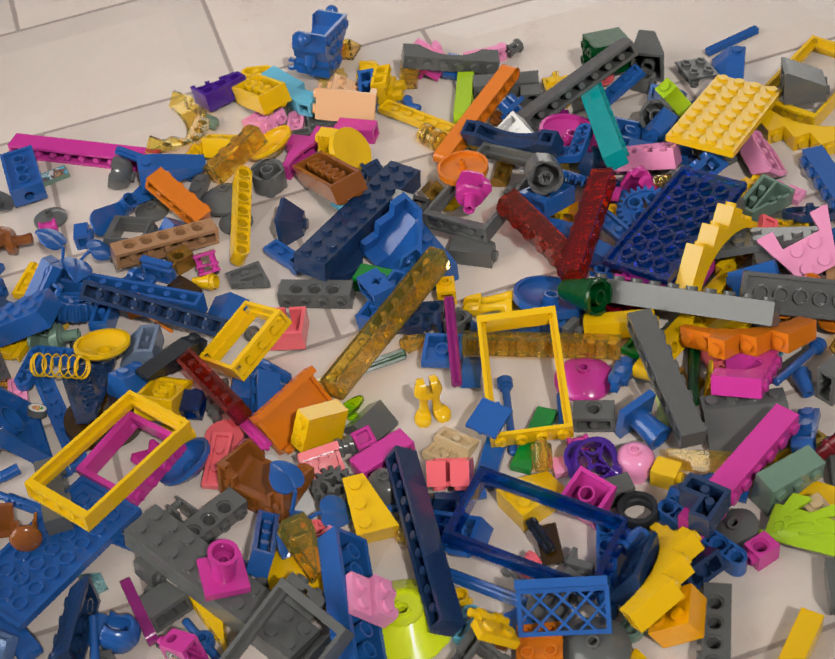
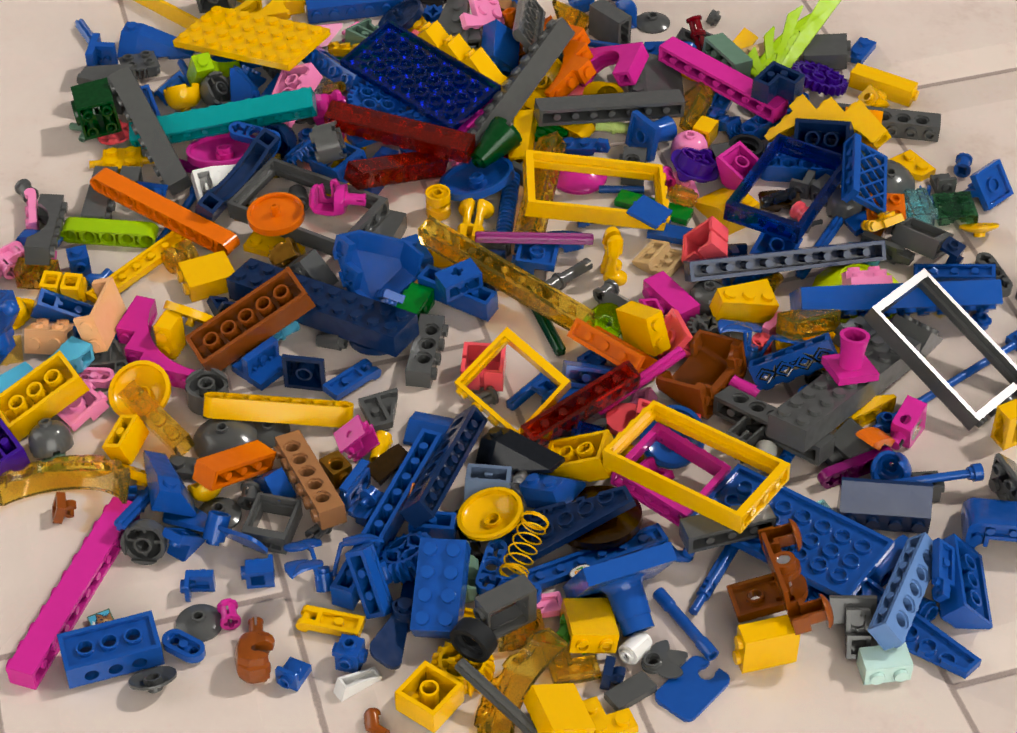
camera: 95 degrees left, 0 degrees up
none -> dark grey cylinder [28,418,74,459]
none -> dark orange tile [52,492,77,524]
none -> blue brick [66,245,92,277]
none -> blue bracket [85,33,118,66]
none -> blue slope [162,527,206,561]
none -> blue plate [162,629,206,664]
none -> yellow cylinder [163,83,201,112]
none -> yellow brick [176,250,235,302]
none -> blue bracket [180,569,216,602]
none -> blue bracket [232,336,283,391]
none -> dark grey bush [238,480,261,510]
none -> blue plate [375,289,406,306]
none -> yellow wheel [425,184,451,221]
none -> dark grey pin [539,258,593,297]
none -> dark grey bush [593,279,620,303]
none -> dark pink cone [728,375,760,398]
none -> dark purple gear [791,60,849,97]
none -> orange slope [855,427,896,450]
none -> yellow brick [857,84,890,108]

